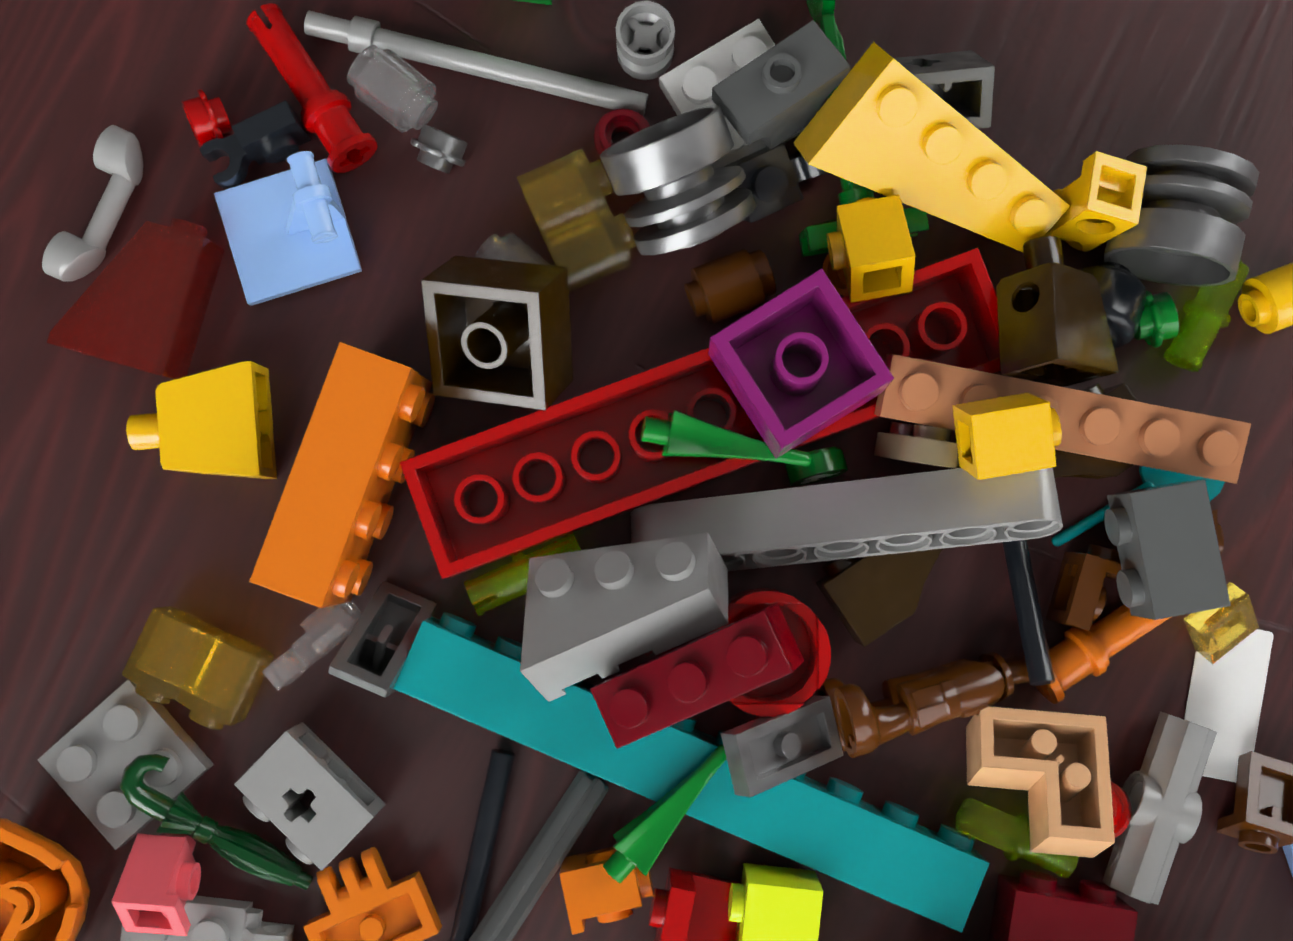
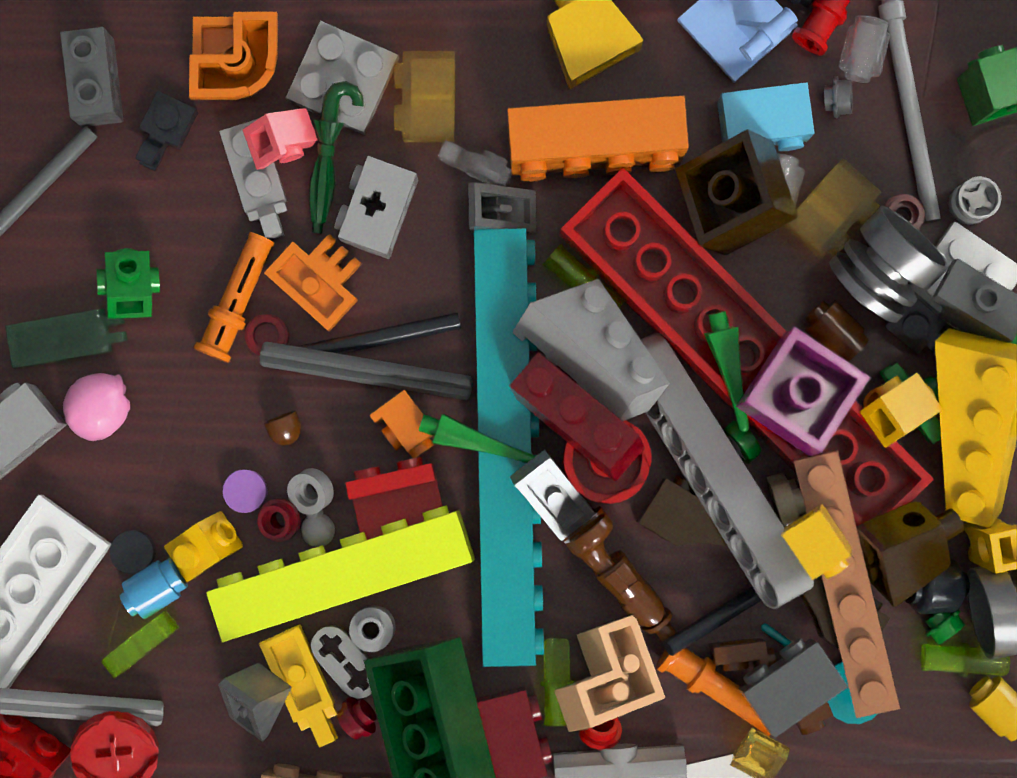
camera: 65 degrees right, 0 degrees up
none -> medium azure brick [717,82,815,151]

